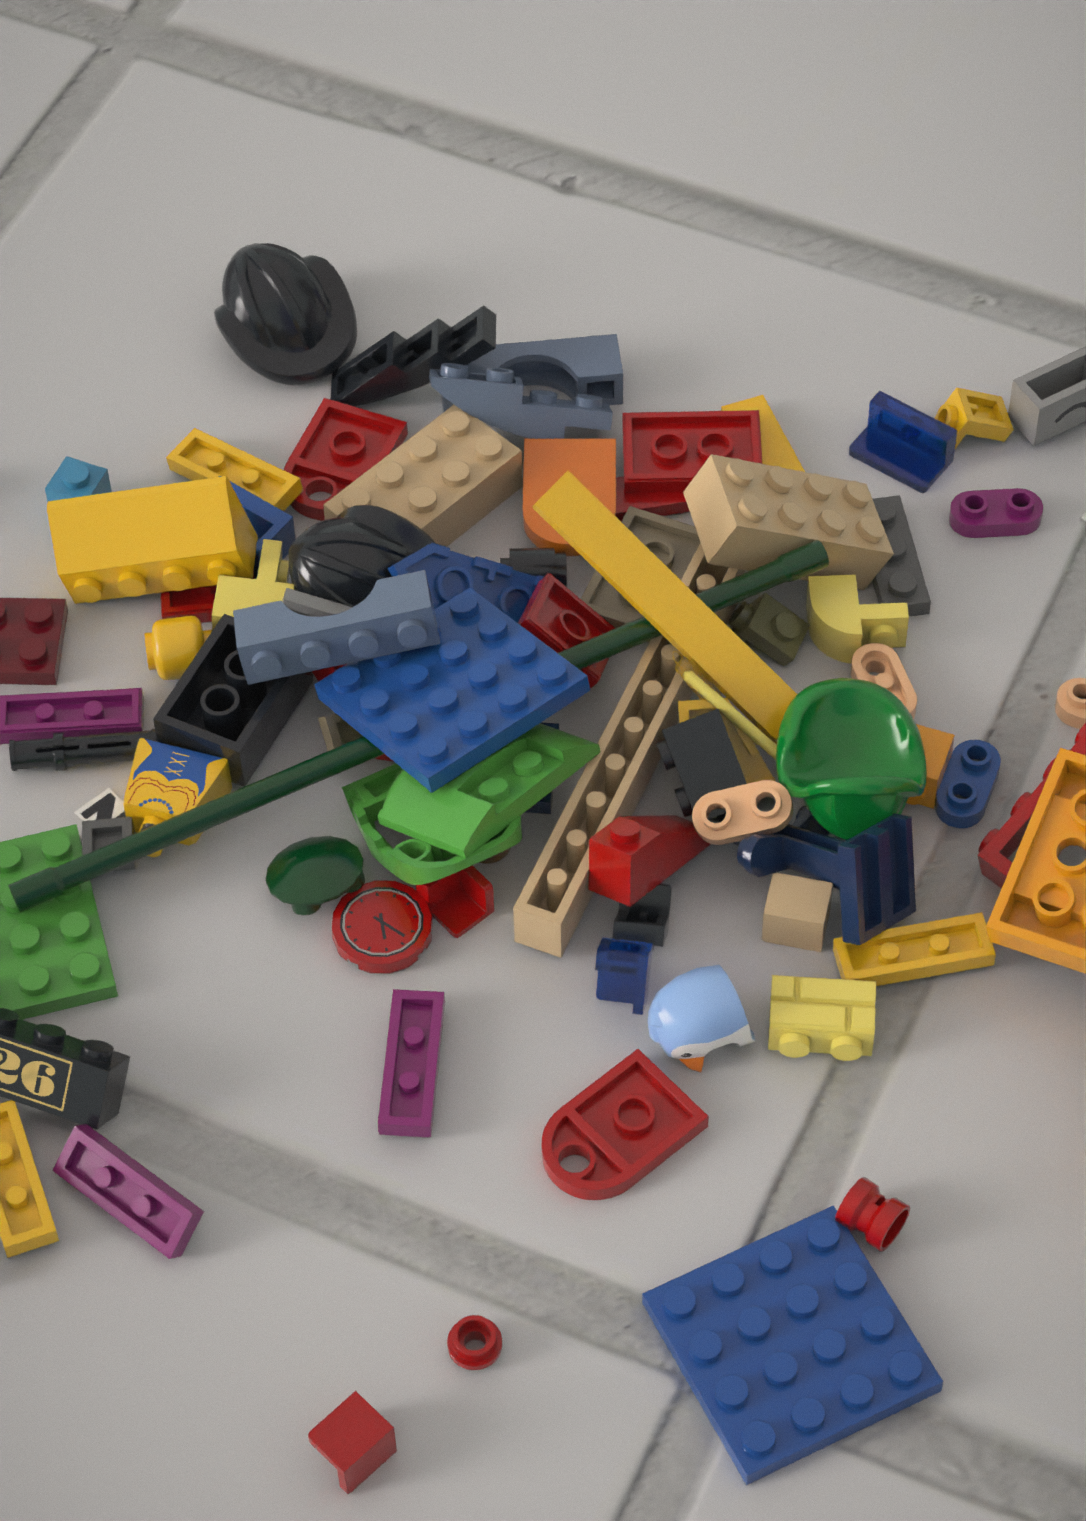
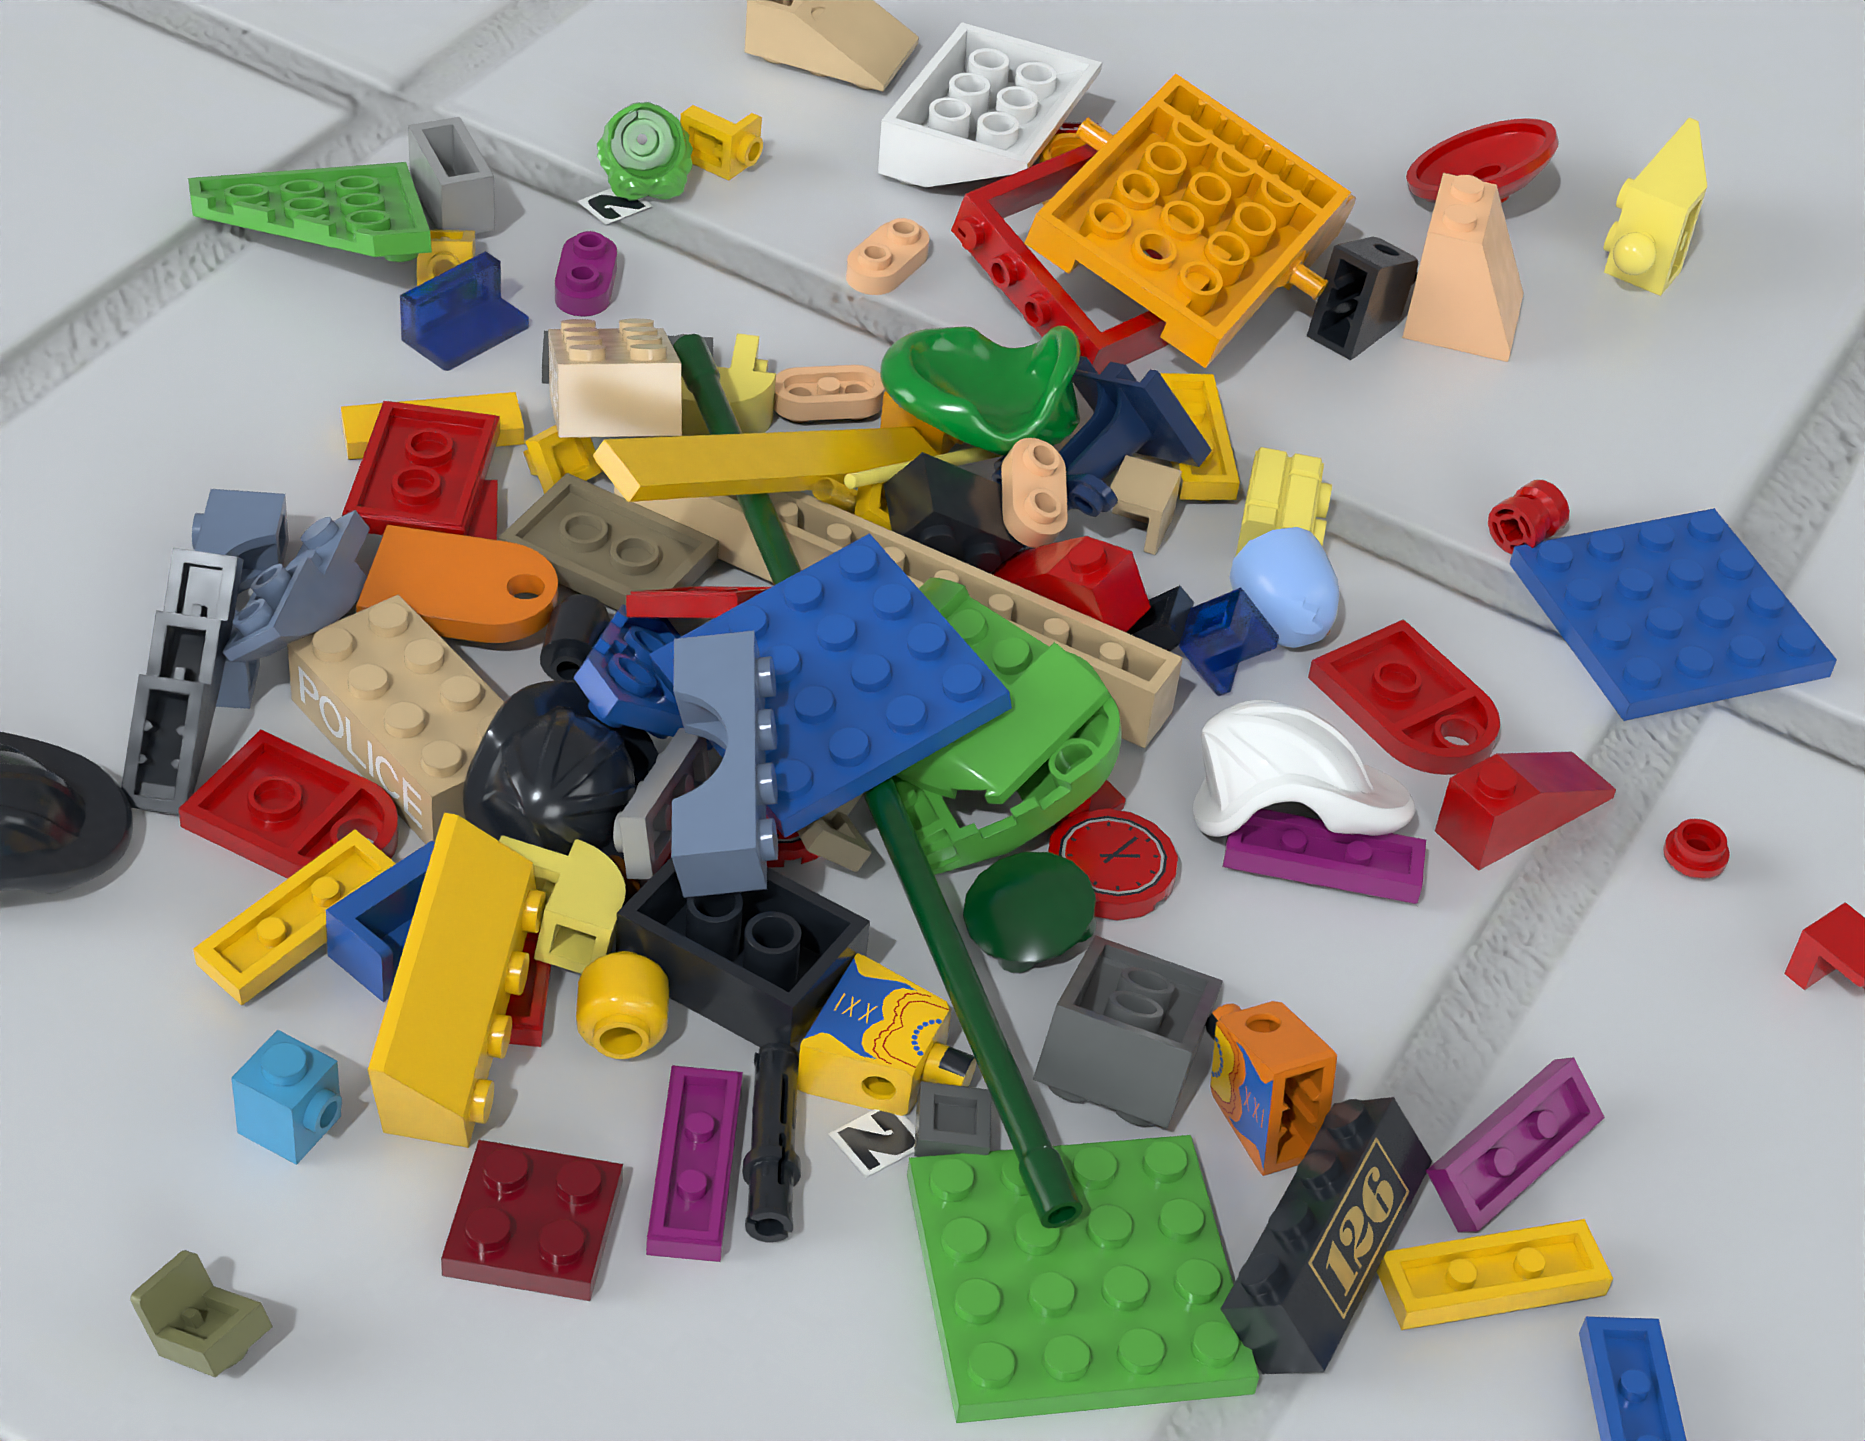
camera: 90 degrees left, 10 degrees down
none -> bright green plate [188,162,432,262]
none -> dark grey slope [1033,935,1223,1128]
none -> white piece [1193,699,1415,837]
none -> orange torso [1205,1001,1337,1176]
none -> red slope [1435,751,1616,871]

